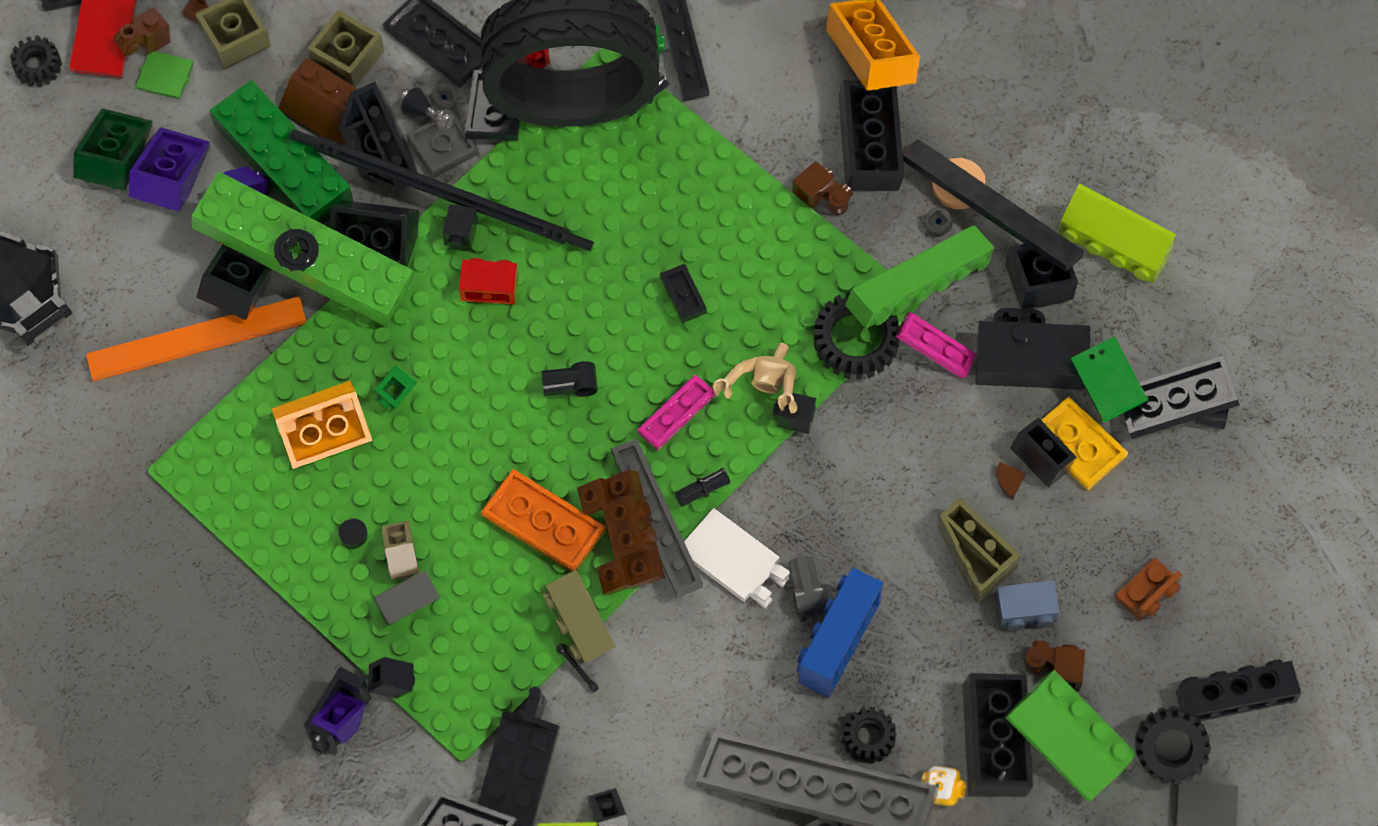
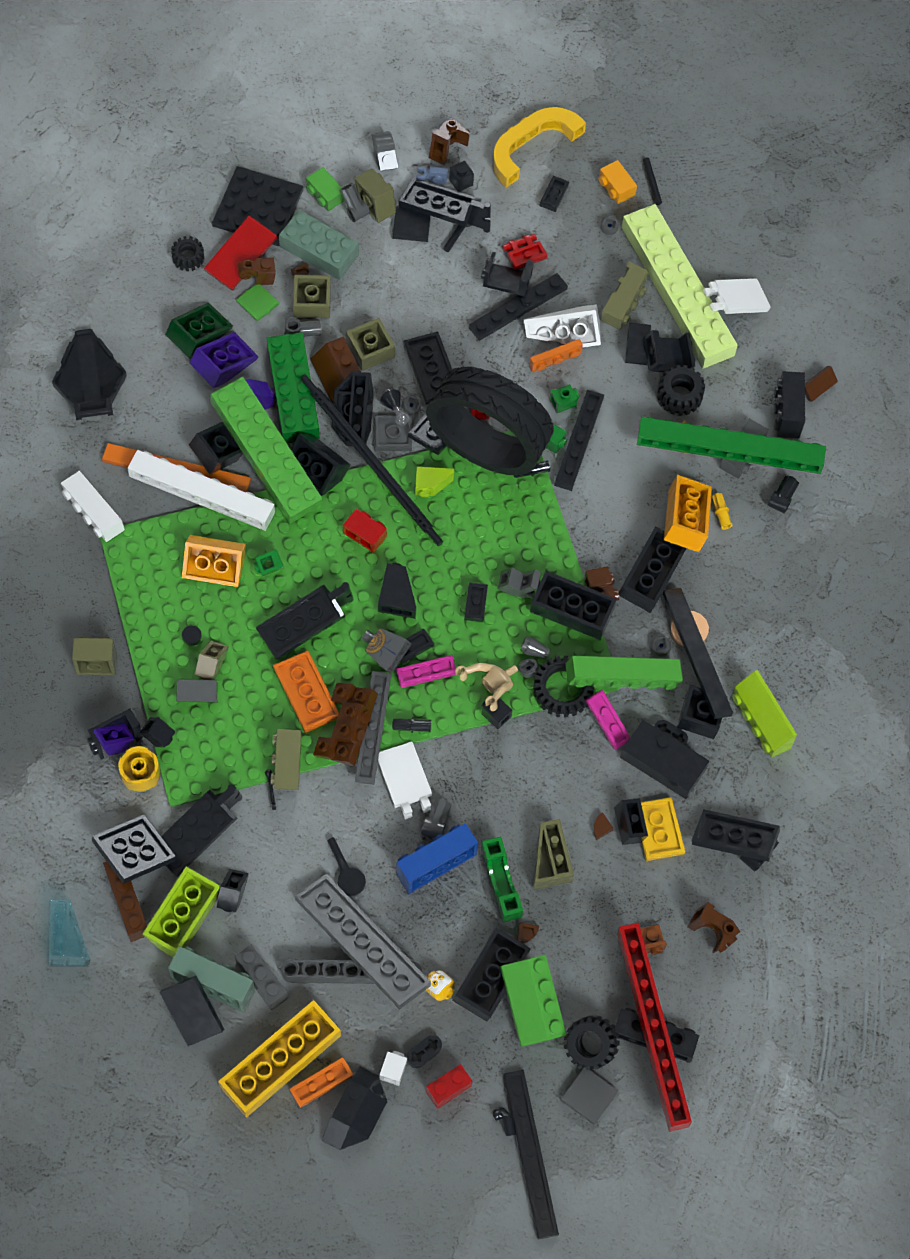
camera: 25 degrees right, 0 degrees up
black gear [274,229,319,272] -> none
black brick [443,204,478,250] -> none
black piece [542,361,598,397] -> none
black tyre [843,707,896,764] -> none
sand blue brick [995,580,1060,631] -> none
reddish brown brick [1024,641,1085,692] -> none
green container [1070,336,1149,423] -> none
none -> white brick [61,471,125,542]
none -> olive brick [72,636,117,675]
none -> yellow brick [118,746,160,792]
none -> white brick [128,450,275,531]
none -> black hinge [256,582,354,660]
none -> dark grey piece [284,317,321,337]
none -> black piece [327,837,366,896]
none -> dark grey torso [362,628,412,674]
none -> black slope [378,563,416,619]
none -> black tile [400,629,434,665]
none -> lime slope [415,467,454,497]
none -> green arch [481,836,523,923]
none -> dark grey brick [497,568,541,598]
none -> reddish brown tile [516,922,539,943]
none -> dark grey tile [519,658,539,678]
none -> dark grey cone [520,636,550,659]
none -> black brick [530,571,617,640]
none -> red brick [617,923,692,1132]
none -> reddish brown tile [688,902,741,953]
none -> yellow axle [712,493,733,530]

